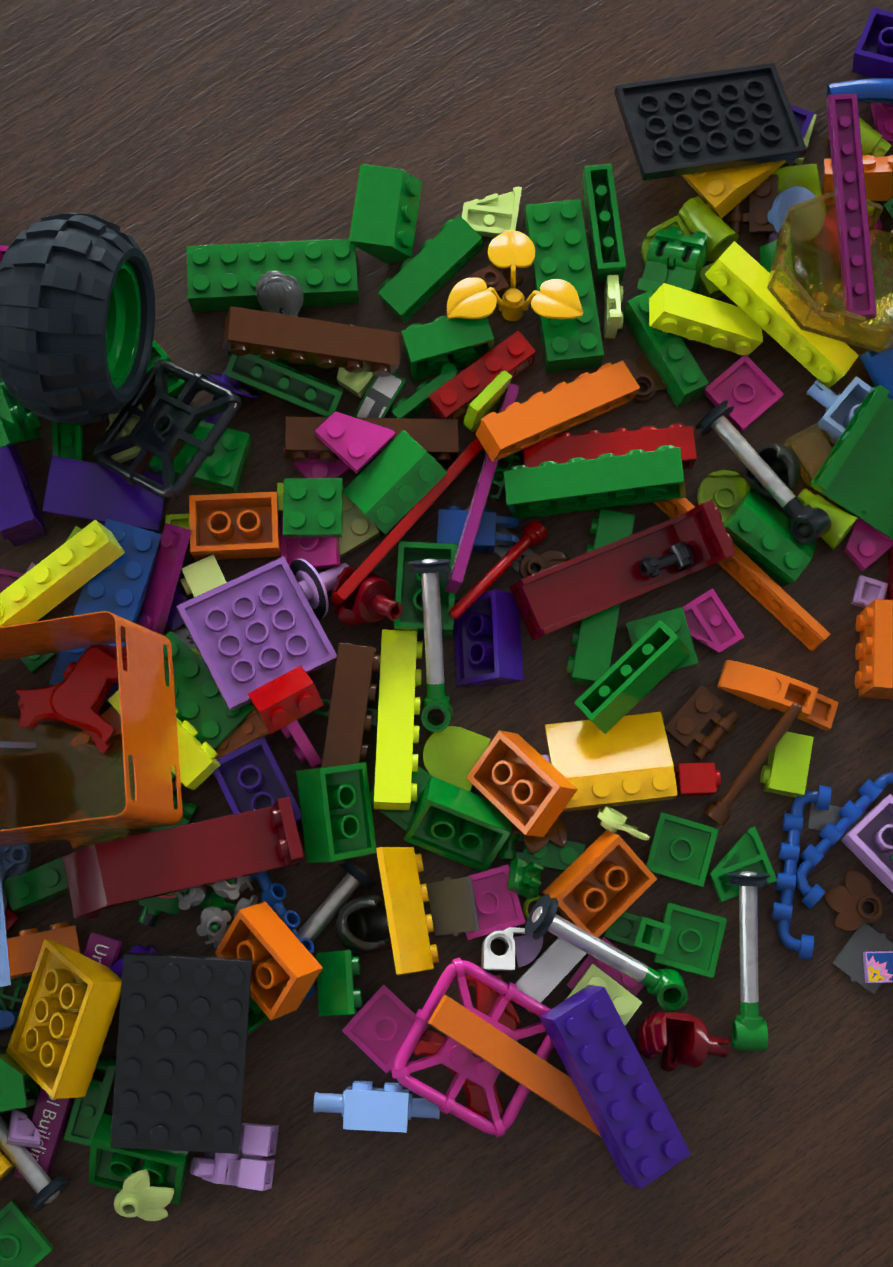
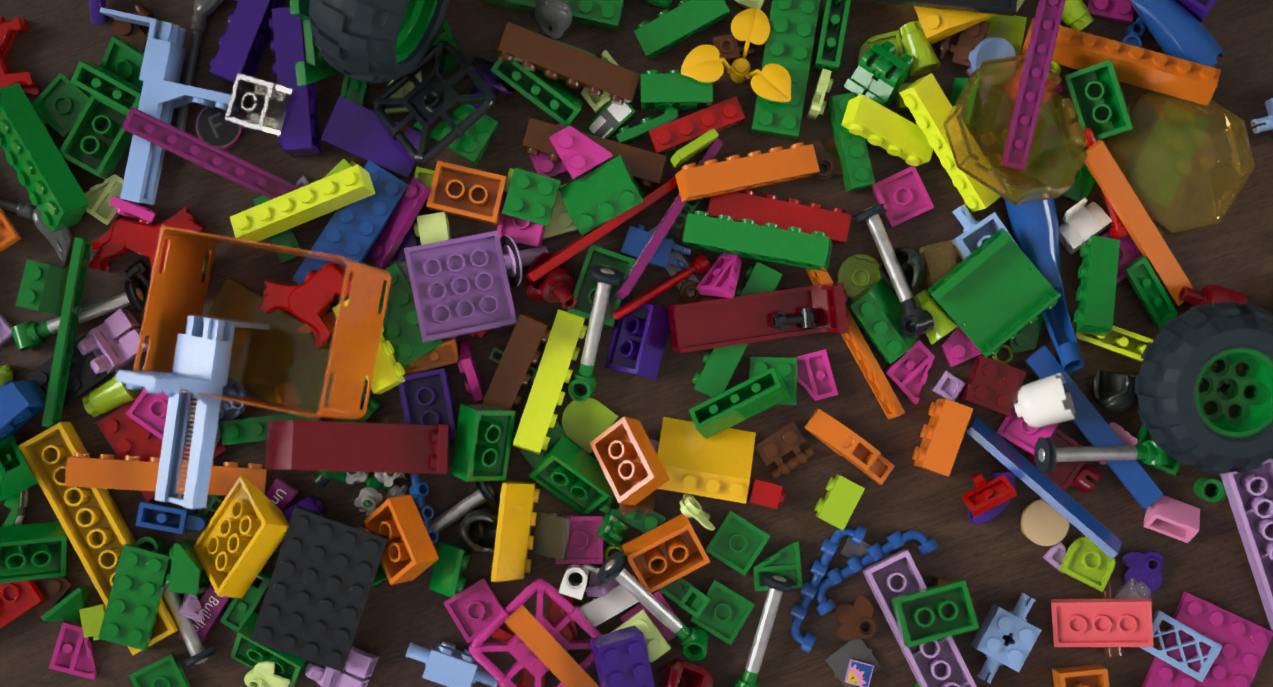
camera: 20 degrees right, 10 degrees up
red brick [248,665,323,734] -> none
reddish brown piece [704,702,802,826] -> none
none -> lavender tile [585,579,619,597]
none -> dark pink wing [696,254,742,298]
none -> dark pink wing [884,340,935,405]

